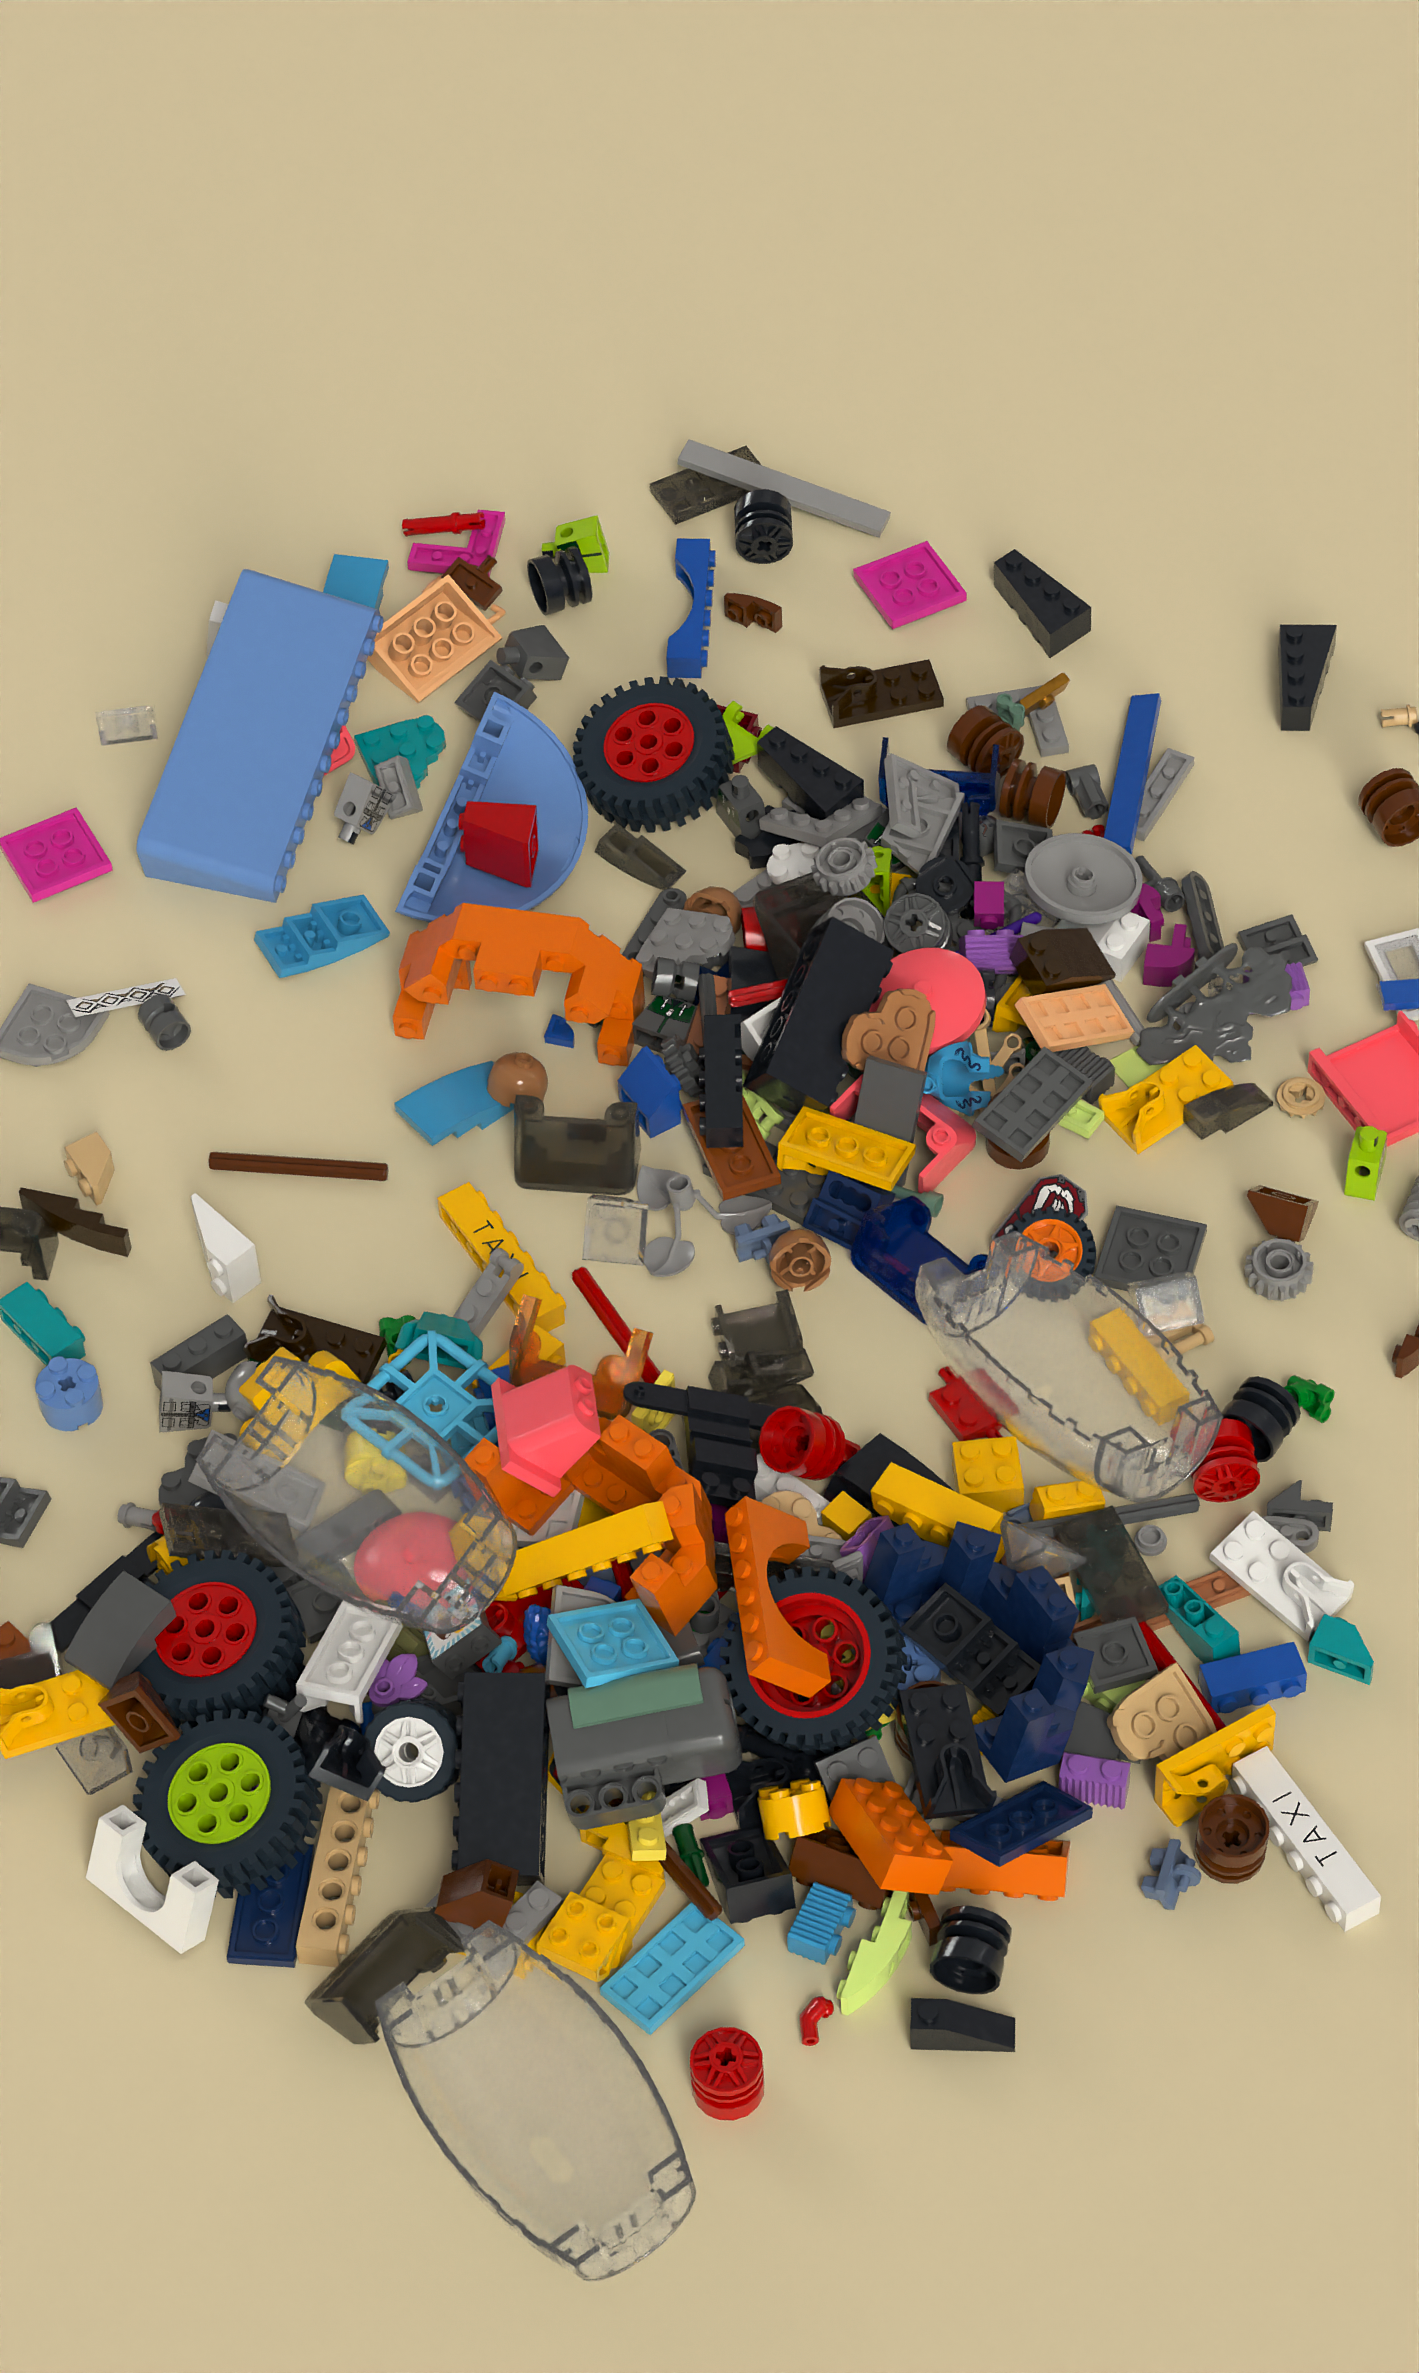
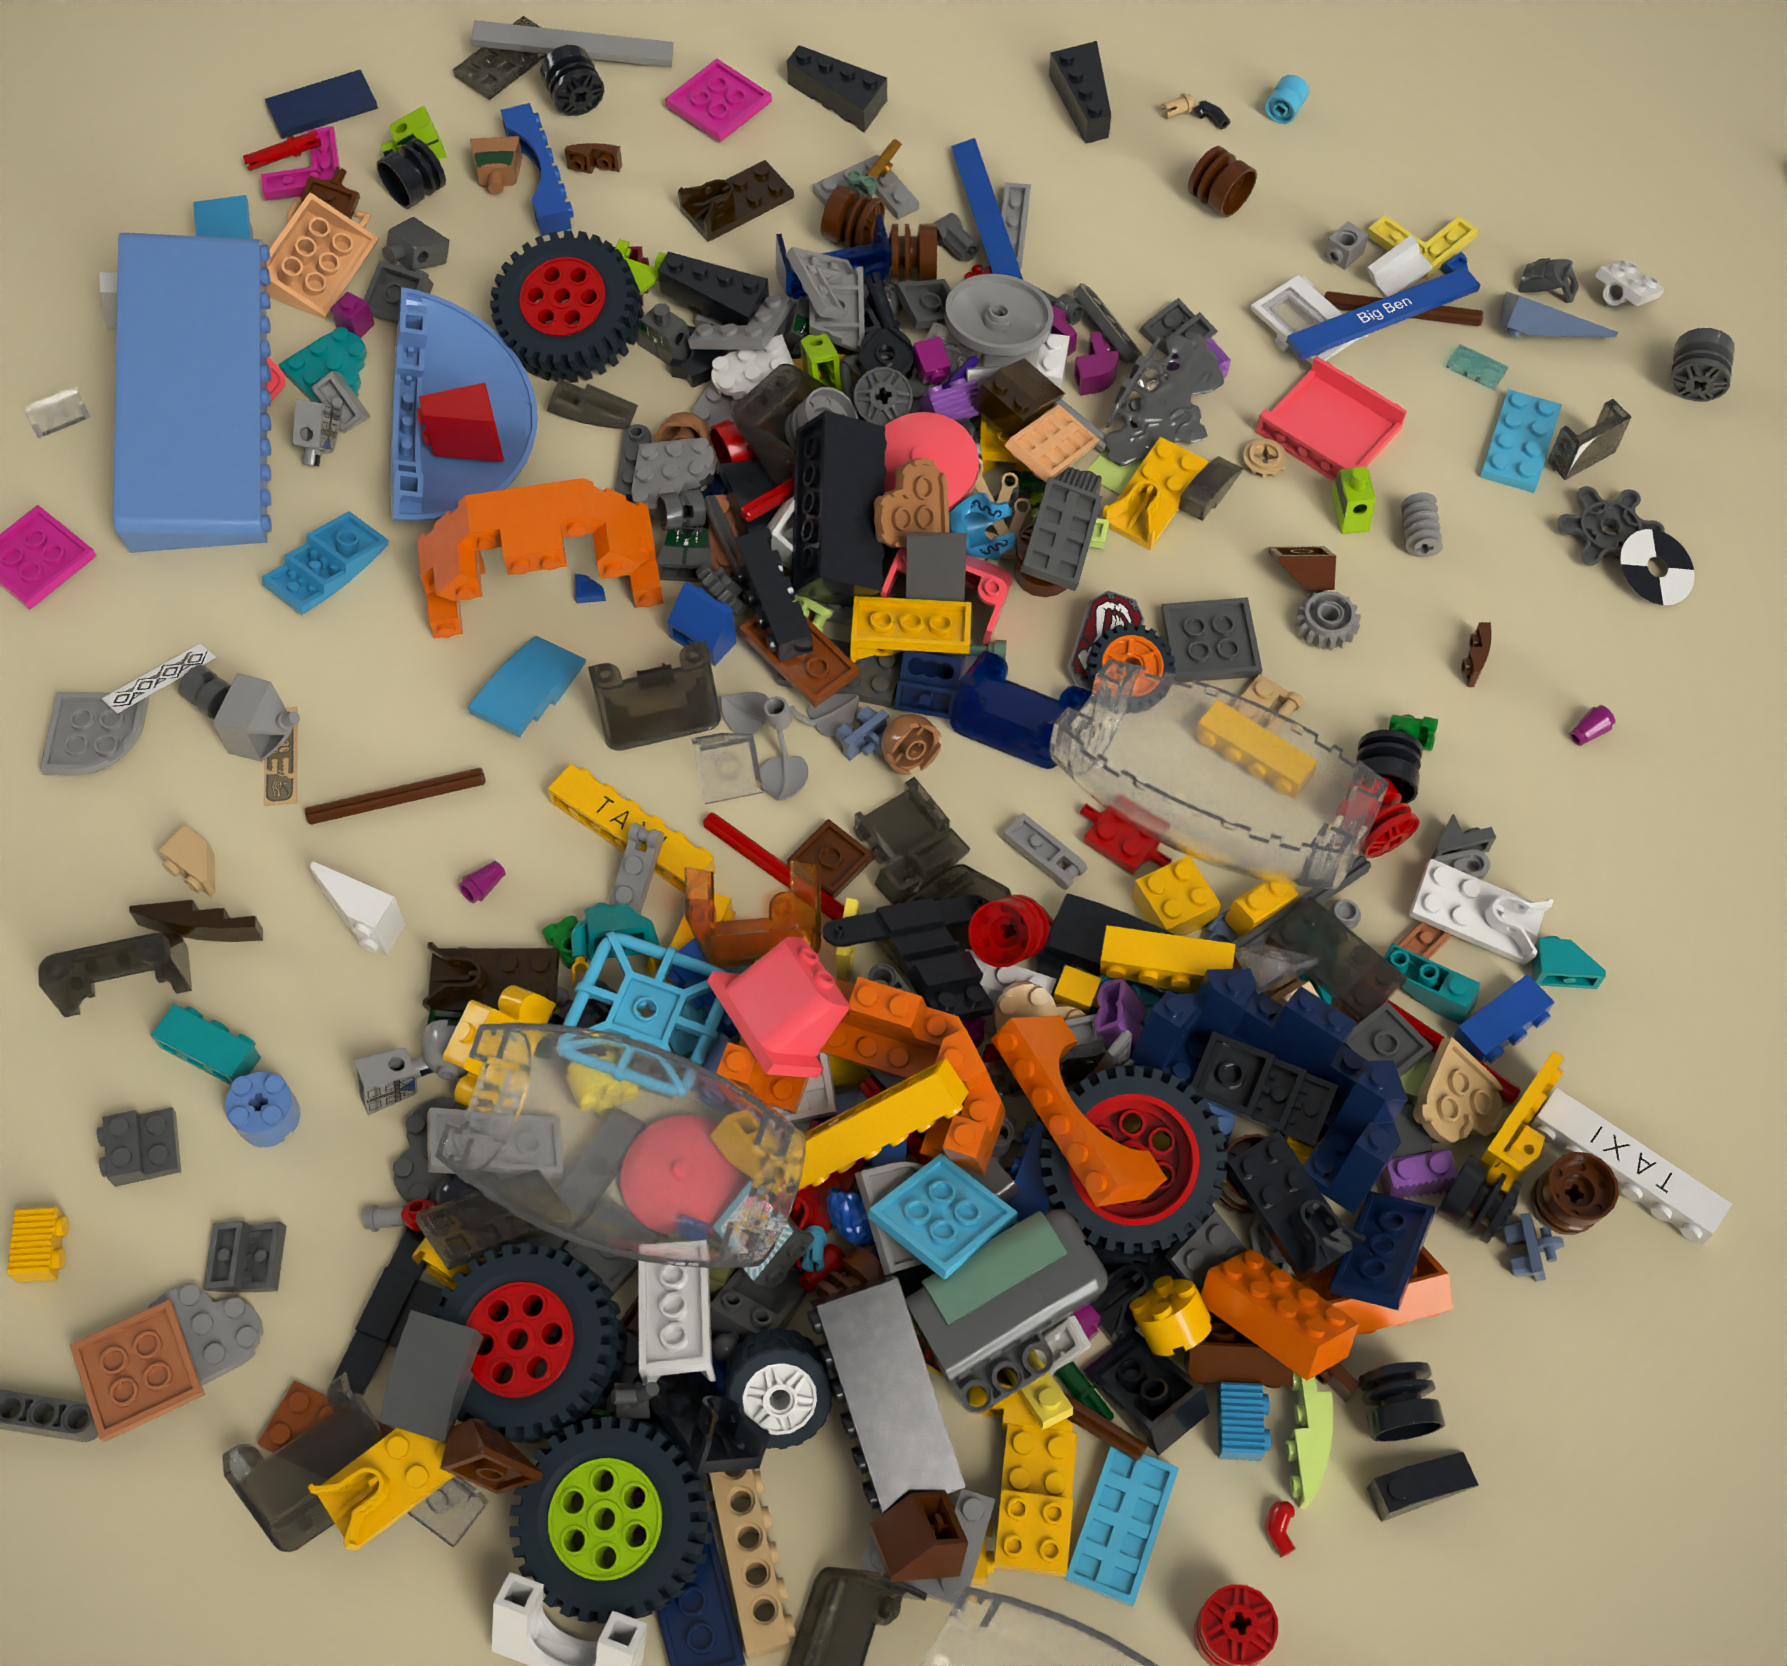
camera: 25 degrees left, 10 degrees up
dark grey brick [150,1314,247,1390] -> none
medium lavender plate [369,1653,428,1707] -> none
medium nougat cylinder [487,1052,548,1110] -> none
light grey gear [811,838,878,896] -> none
clear slope [1127,1271,1204,1335] -> none
none -> light grey piece [213,673,300,762]
none -> sticker [264,706,298,807]
none -> dark blue tile [265,69,378,139]
none -> magenta brick [330,291,375,338]
none -> magenta cone [459,861,506,903]
none -> medium nougat torso [470,136,522,194]
none -> reddish brown plate [787,819,874,899]
none -> light grey plate [1003,813,1088,890]
none -> black wheel [1435,1154,1522,1244]

